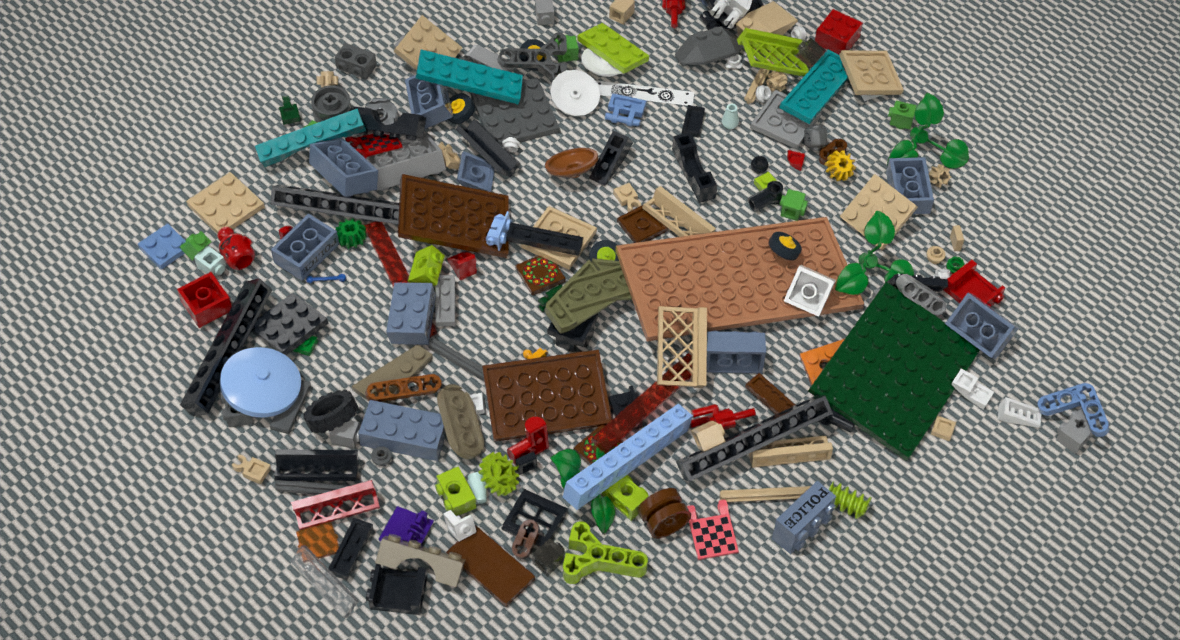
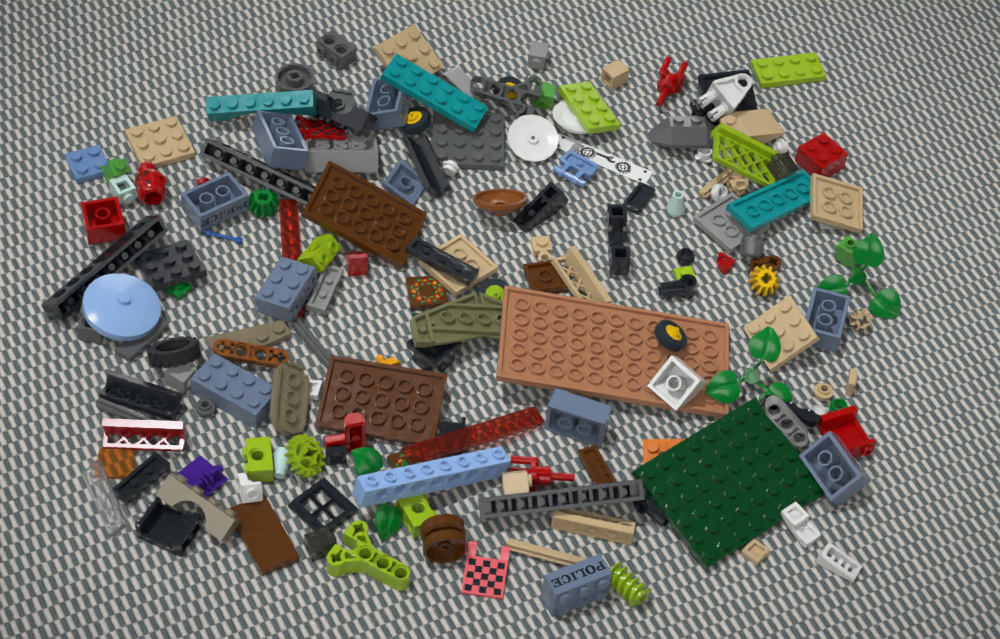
camera: 15 degrees right, 5 degrees down
tan plate [232,455,271,484] -> none
dark green plate [279,95,300,125] -> none
tan gear [317,71,338,88] -> none
tan plate [438,142,460,170] -> none
light blue hinge [486,211,512,251] -> none
reddish brown beam [512,519,540,559] -> none
tan fence [657,306,707,388] -> none
bright green brick [780,189,809,221] -> none
medium blue beam [1038,383,1109,437] -> none
light grey brick [1056,408,1100,454] -> none

